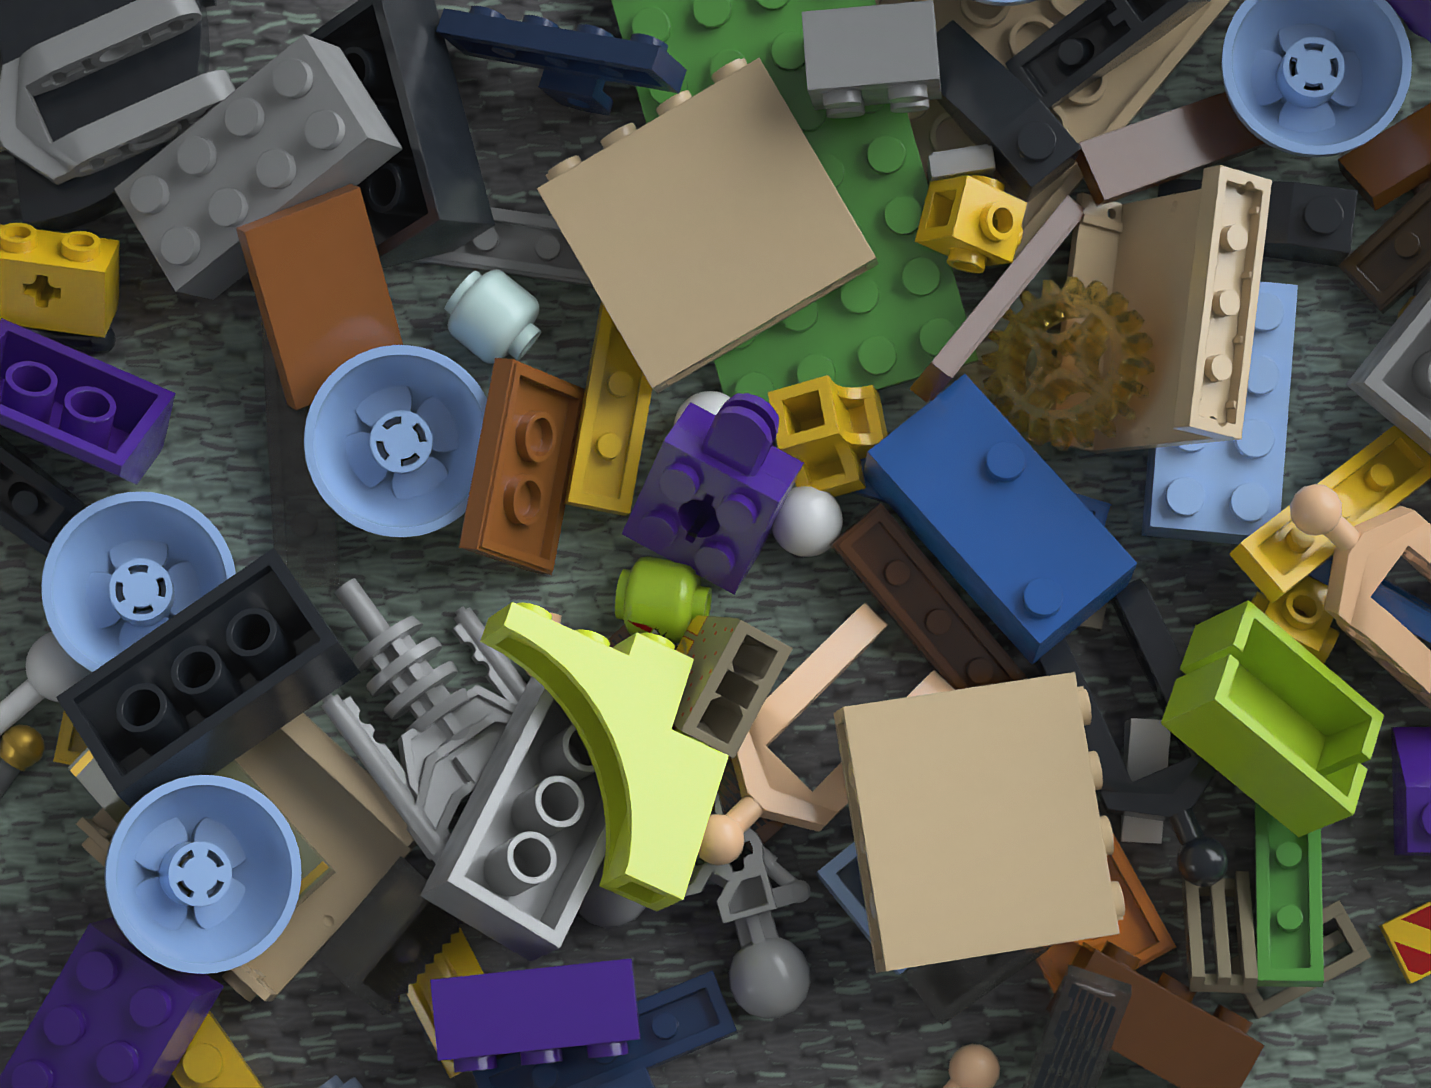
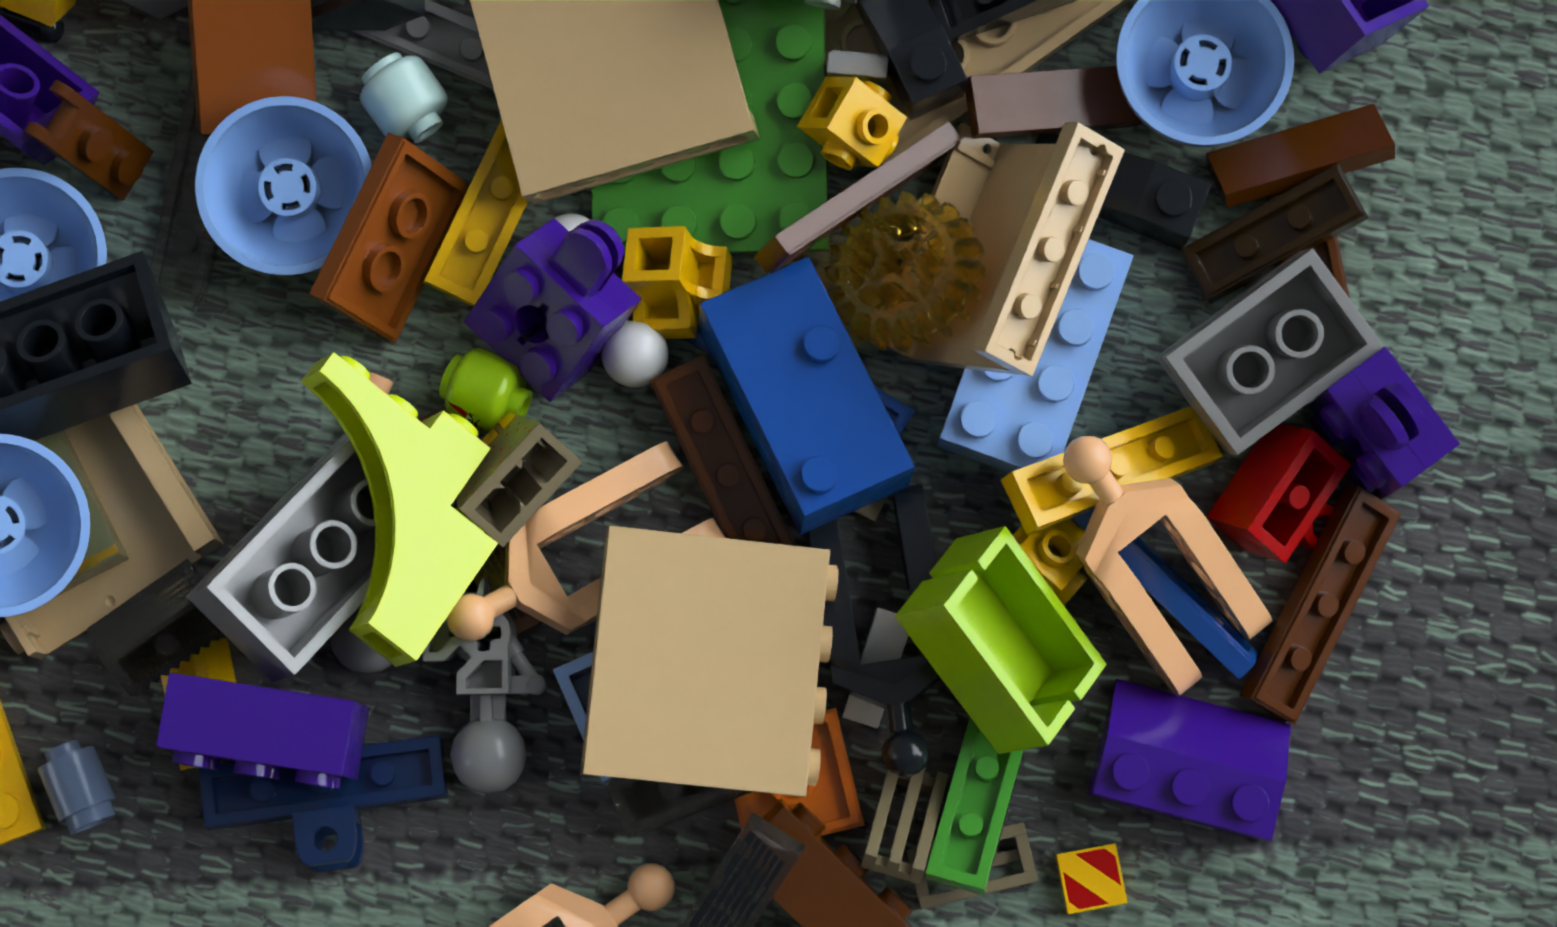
camera: 15 degrees right, 0 degrees up
light grey bar [321,578,527,864] -> none
none -> reddish brown hinge [23,79,154,201]

